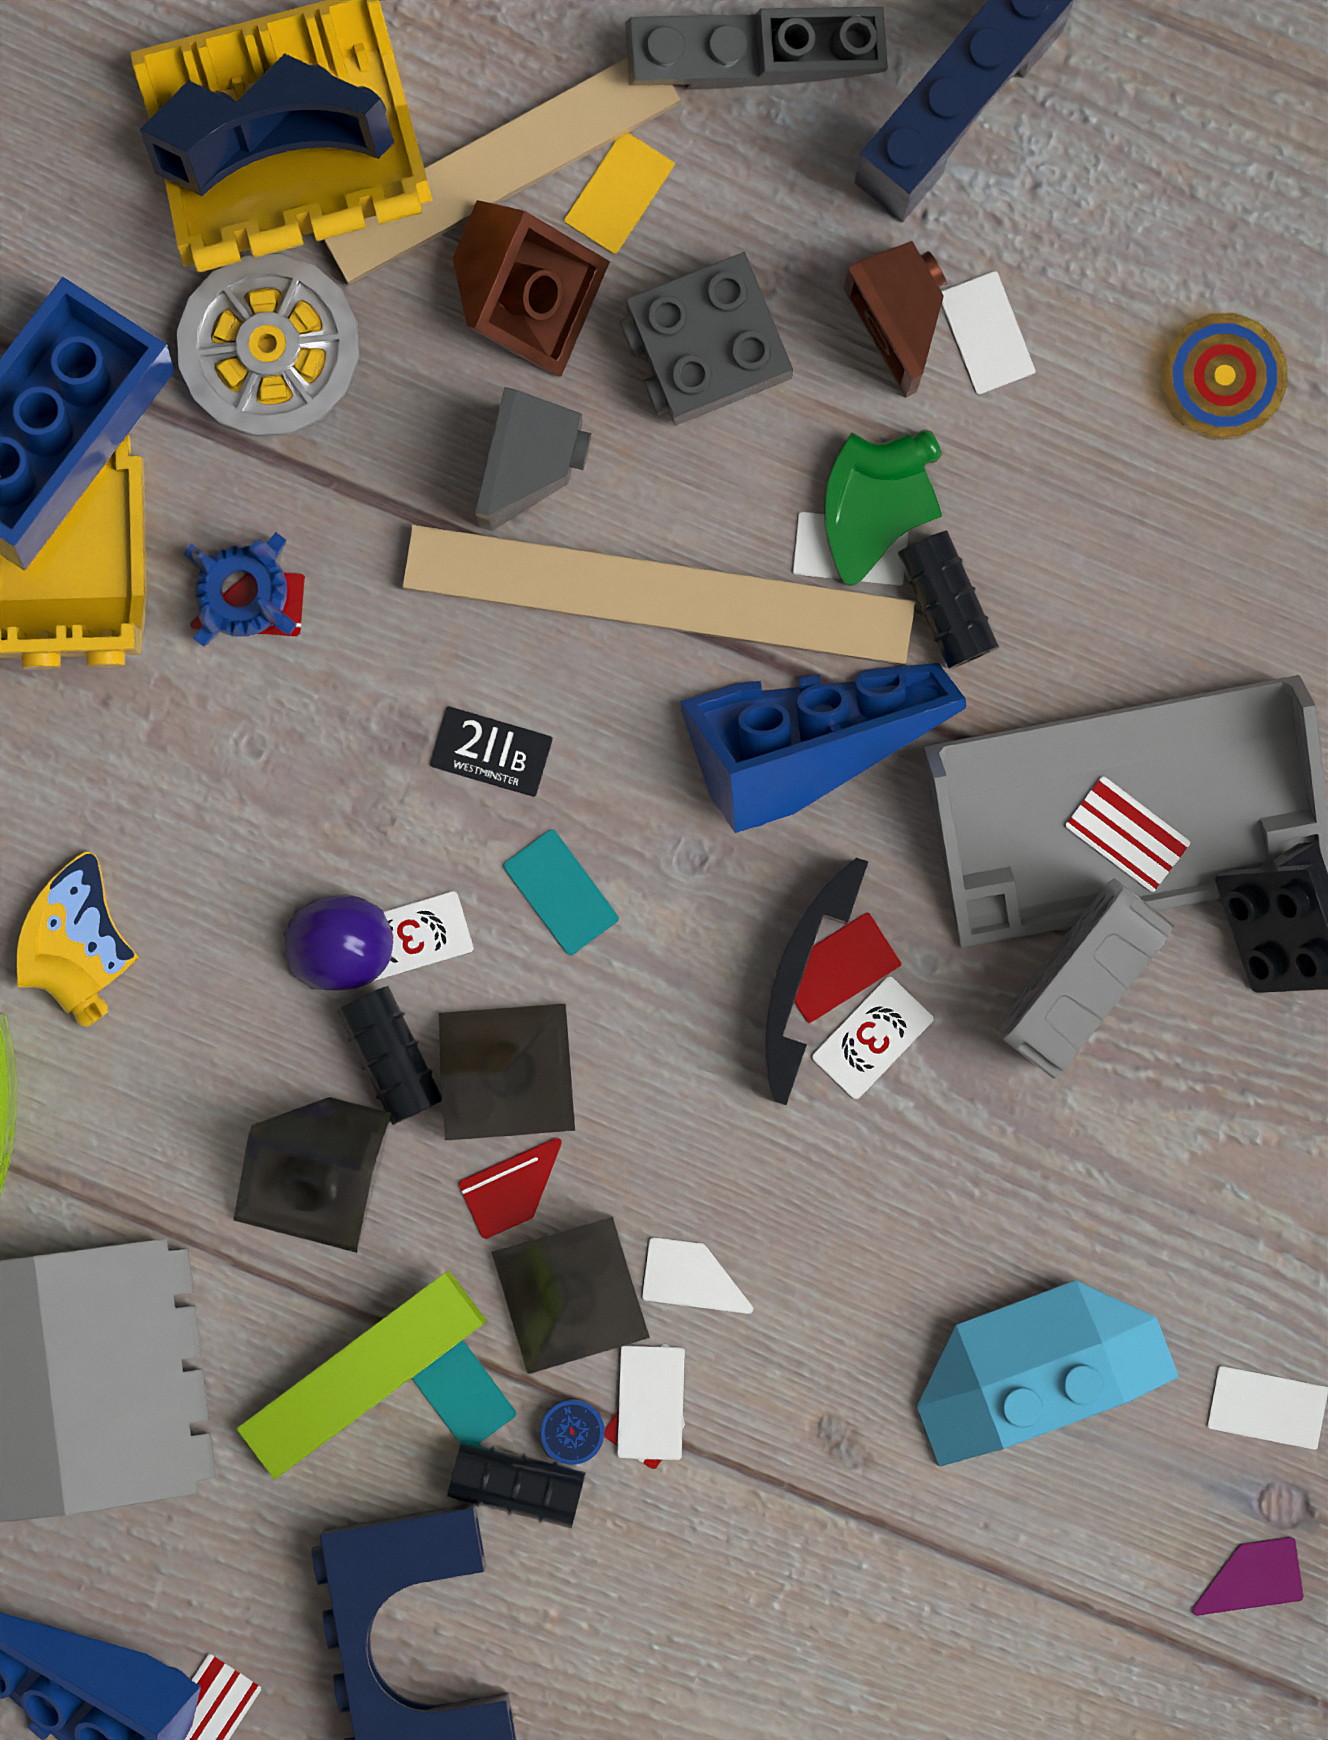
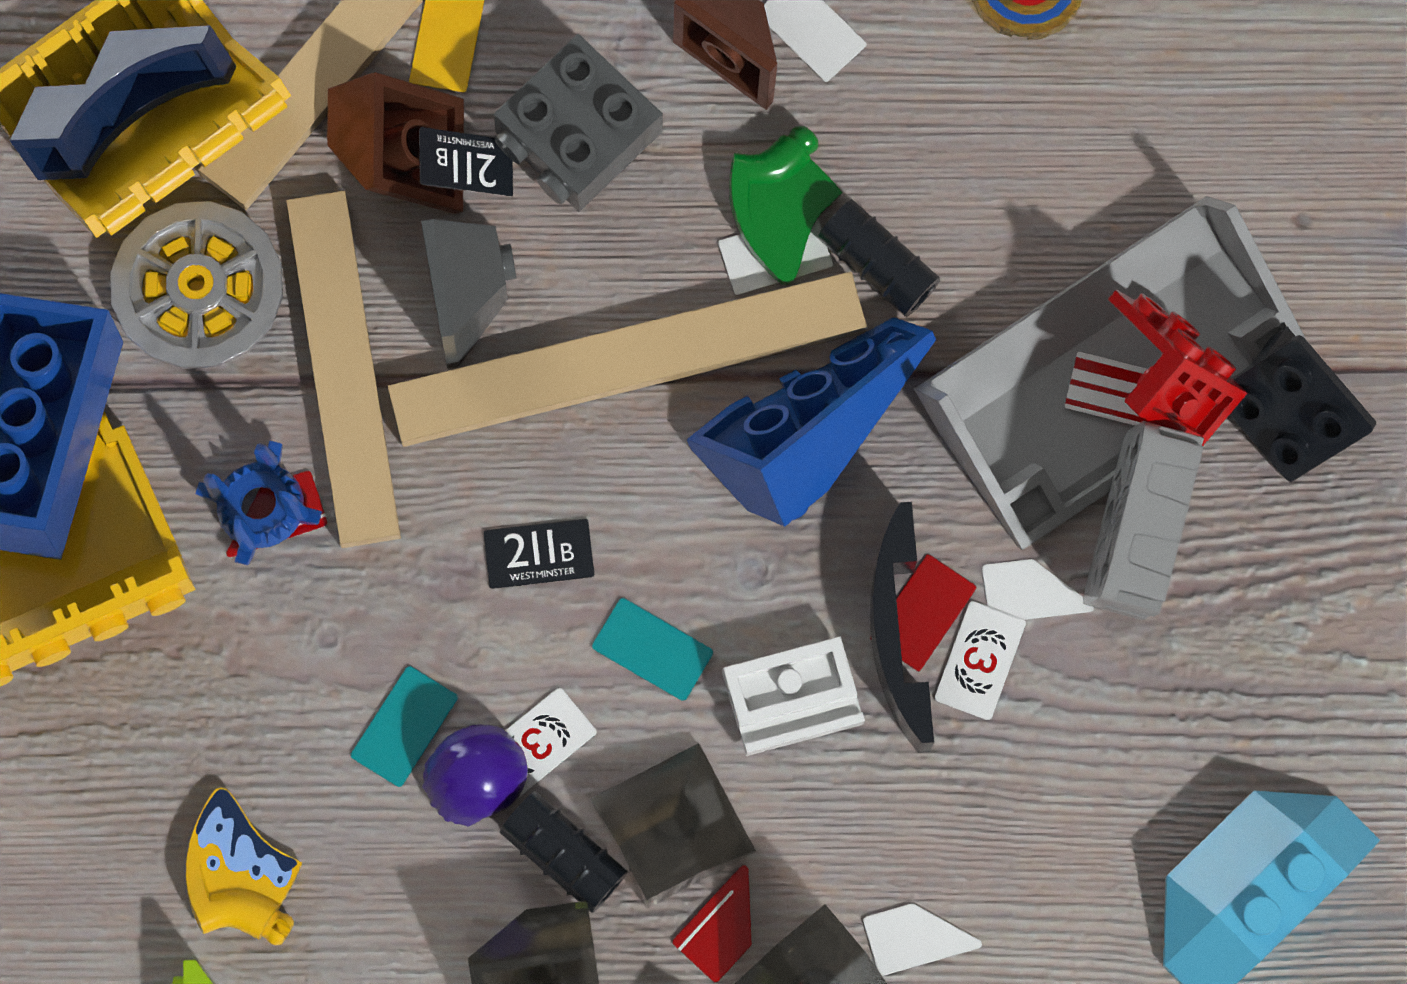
camera: 30 degrees left, 10 degrees down
none -> tan tile [286,191,401,548]
none -> teal sticker [351,666,458,787]
none -> black sticker [419,127,513,197]
none -> white plate [722,636,865,756]
none -> white sticker [982,559,1094,620]
none -> red bracket [1108,290,1247,446]

